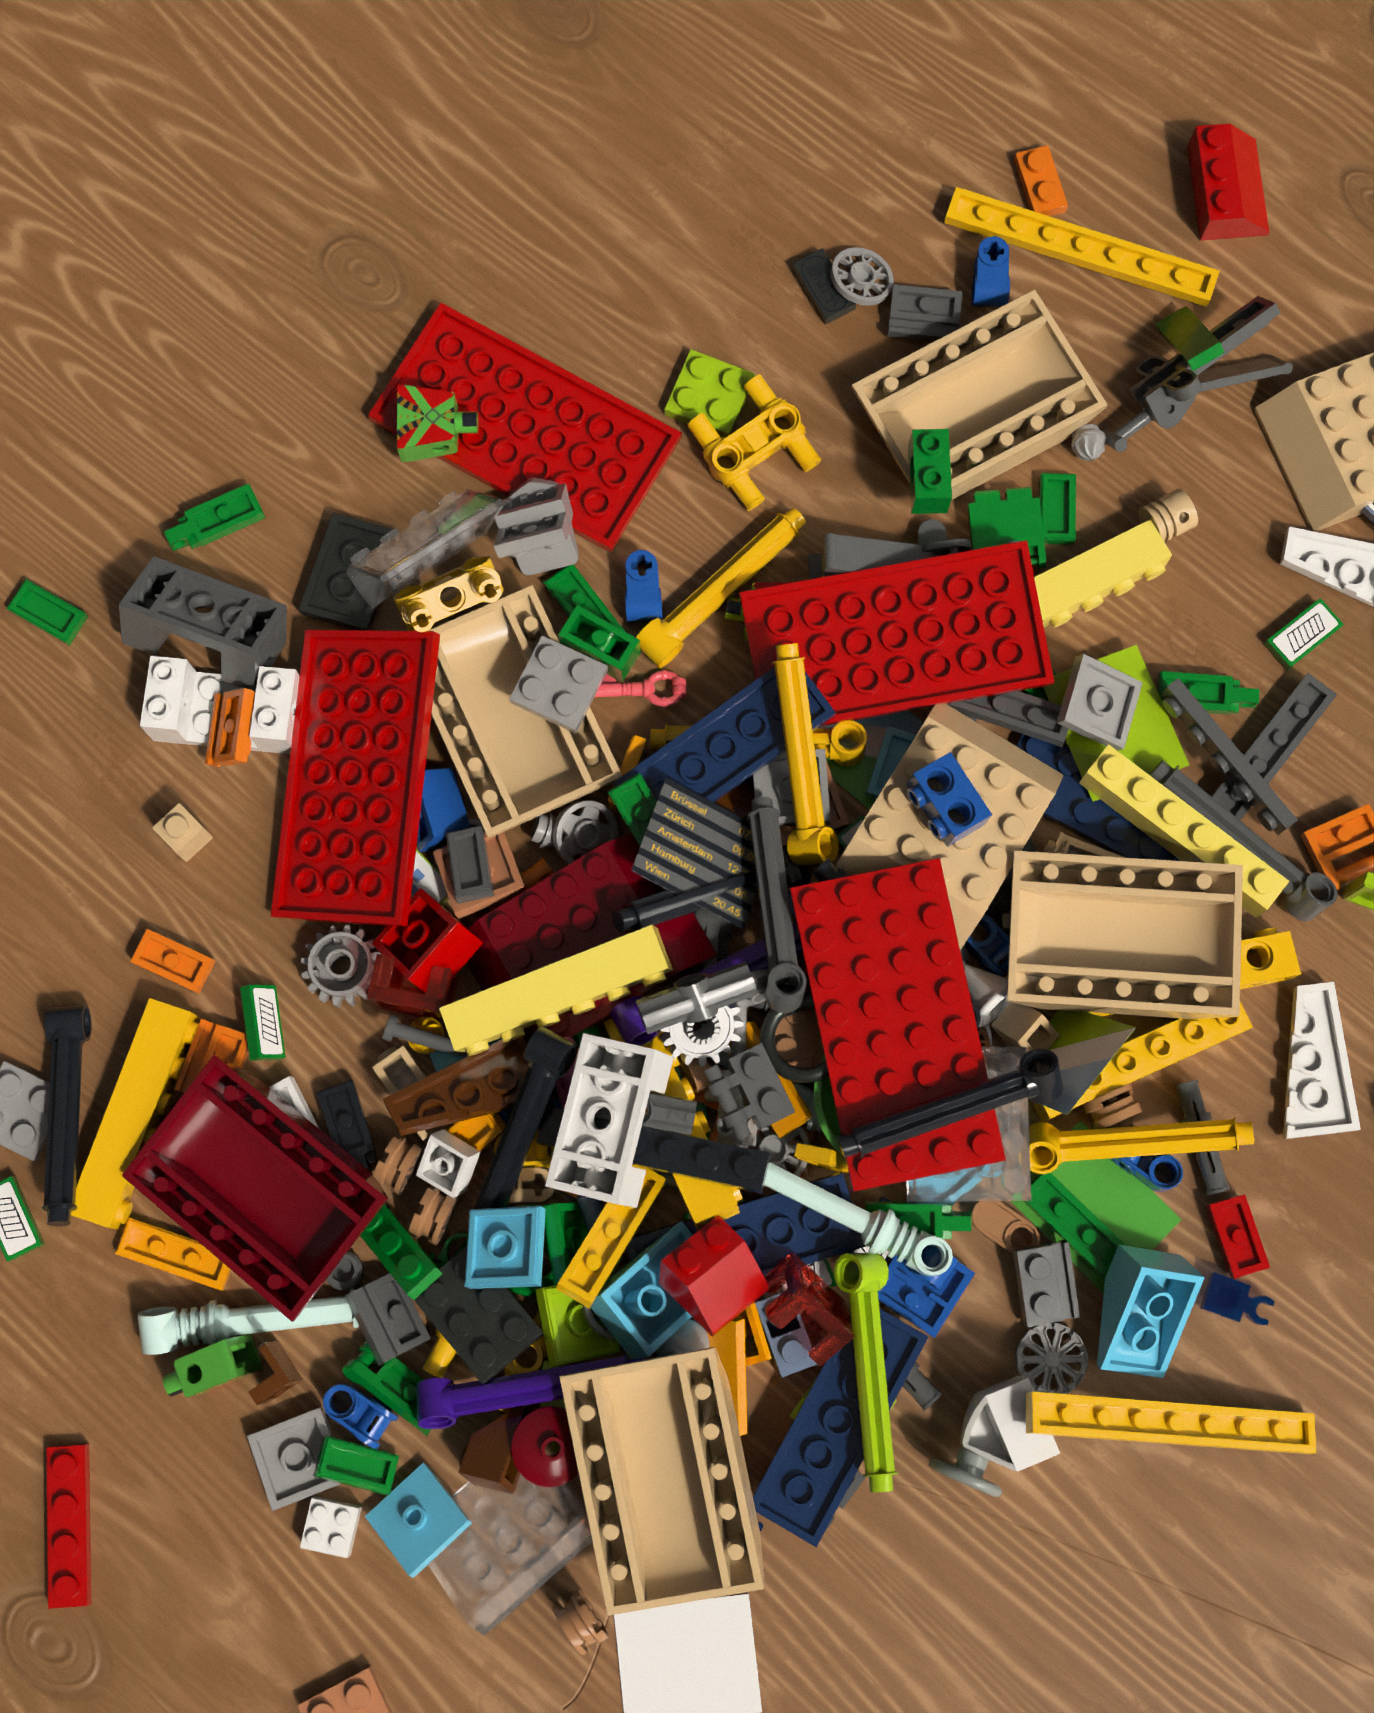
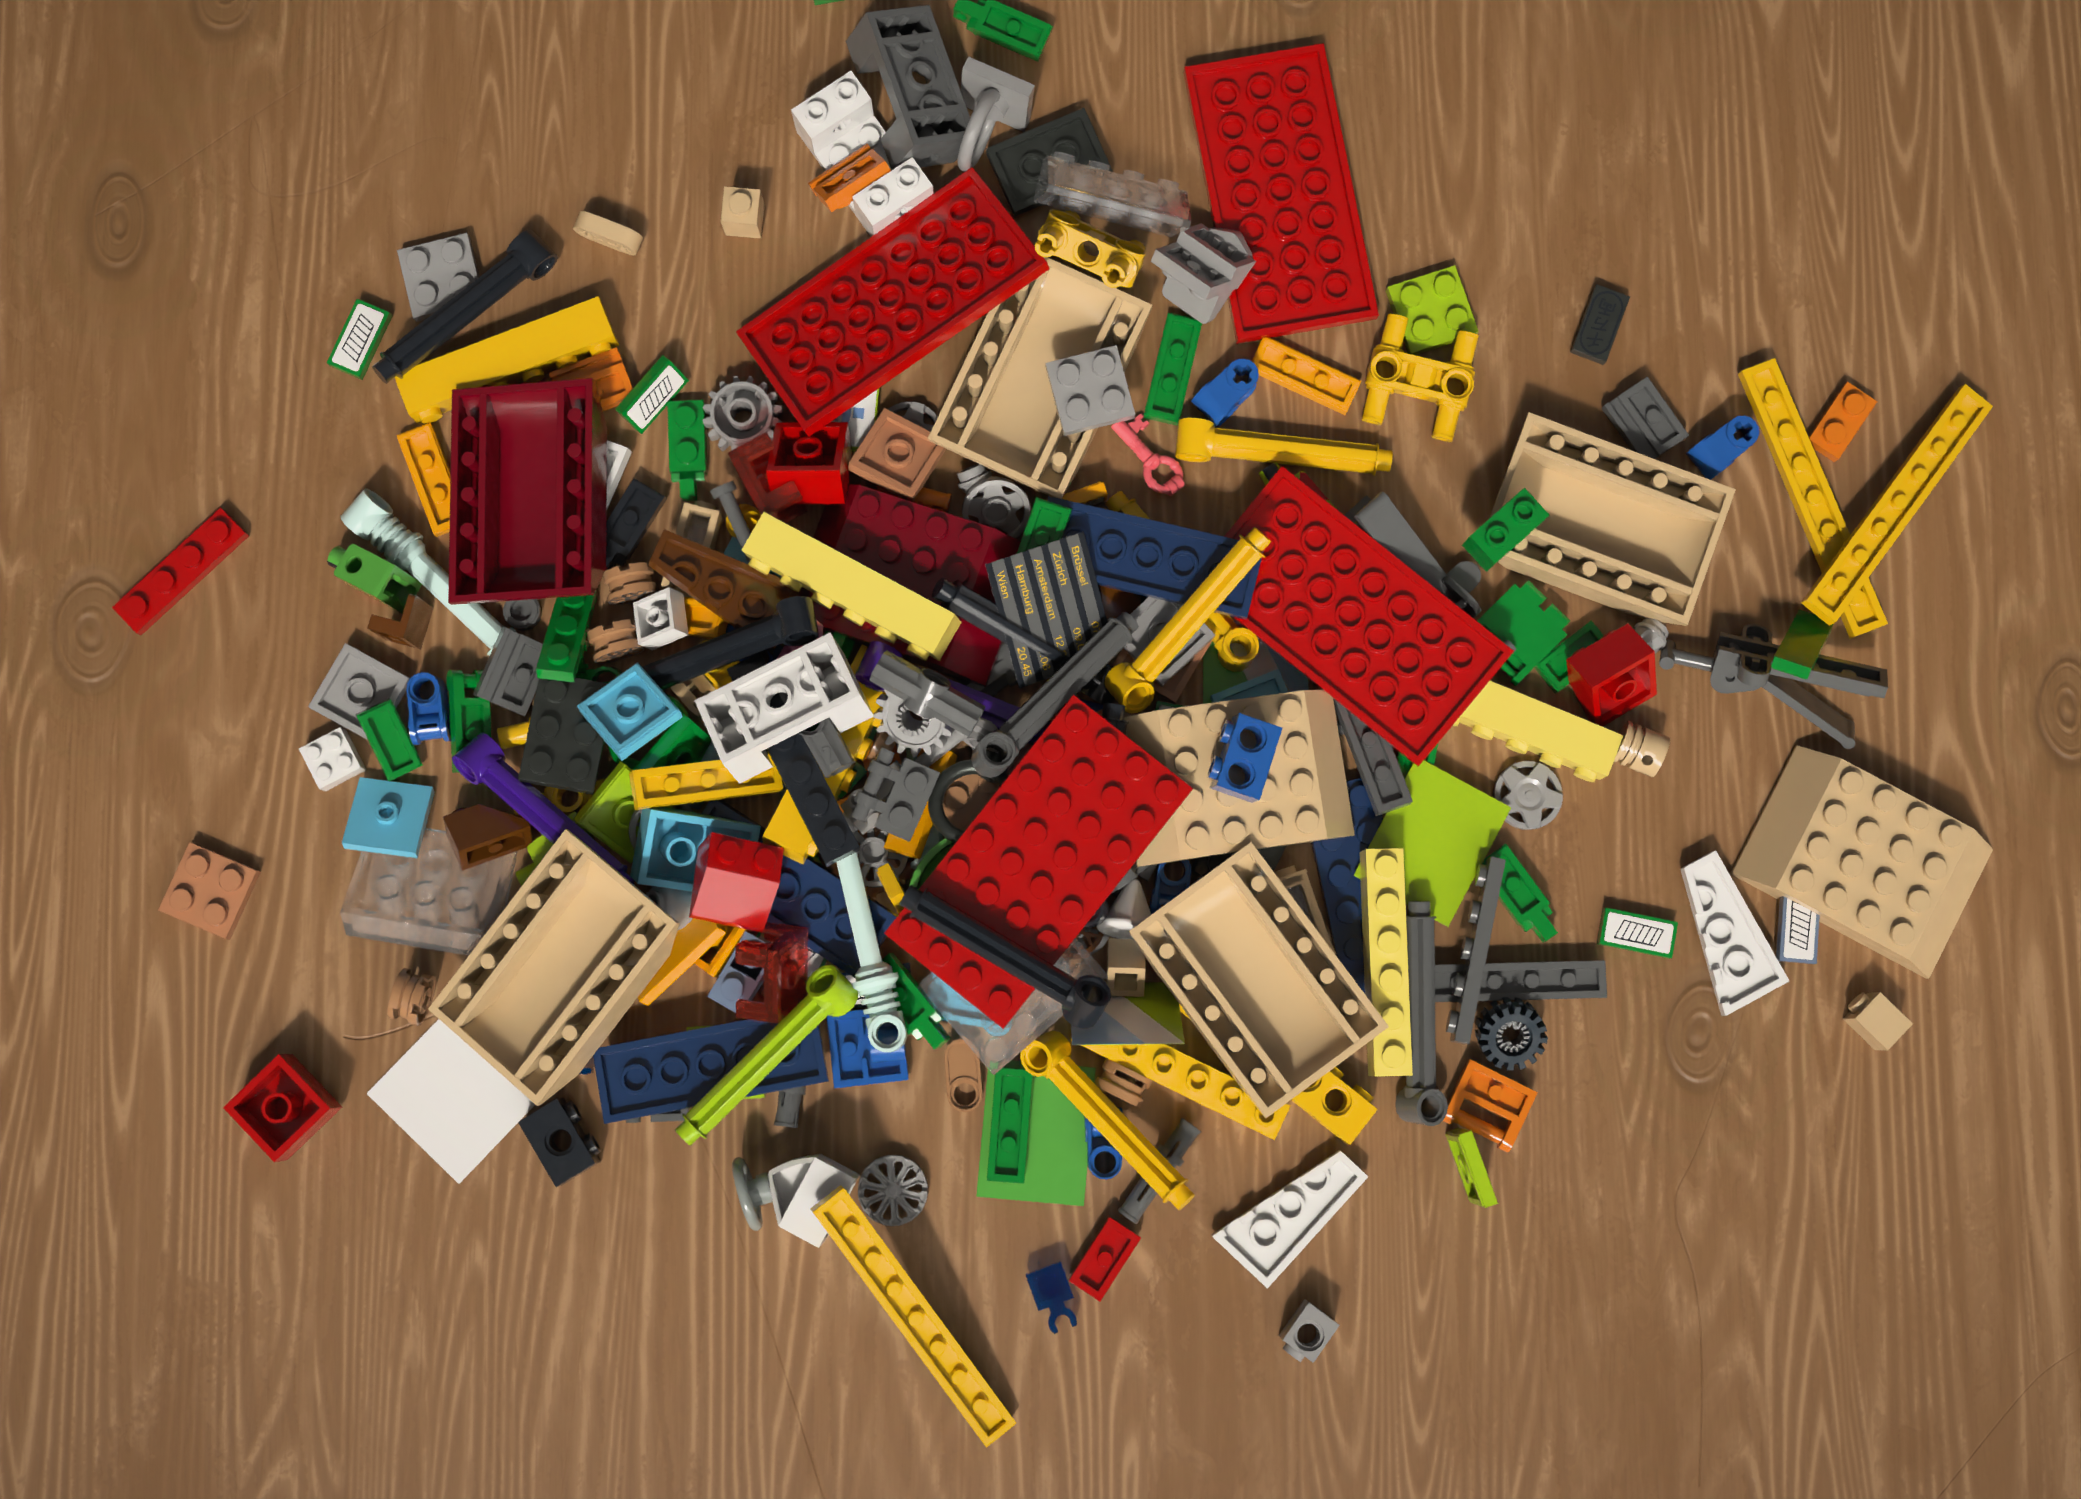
camera: 45 degrees right, 5 degrees up
orange plate [130,929,216,994] -> none
torso [397,385,478,462] -> none
blue panel [417,768,471,852] -> none
dark grey tile [446,825,494,904] -> none
dark red dish [511,1406,579,1487] -> none
green brick [558,605,641,683] -> none
light grey wheel [830,247,894,306] -> none
plate [1012,1240,1080,1327] -> none
light grey plate [1057,654,1143,751] -> none
medium azure slope [1097,1245,1205,1378] -> none
red slope [1187,123,1269,241] -> none
none -> black brick [518,1097,601,1187]
none -> tan beam [573,211,643,256]
none -> green hinge [667,400,707,501]
none -> light grey tile [957,57,1035,172]
none -> light orange tile [1252,337,1361,415]
none -> black bush [1475,997,1548,1070]
none -> light grey wheel [1493,761,1563,830]
none -> red slope [1566,623,1657,727]
none -> yellow plate [1801,384,1993,626]

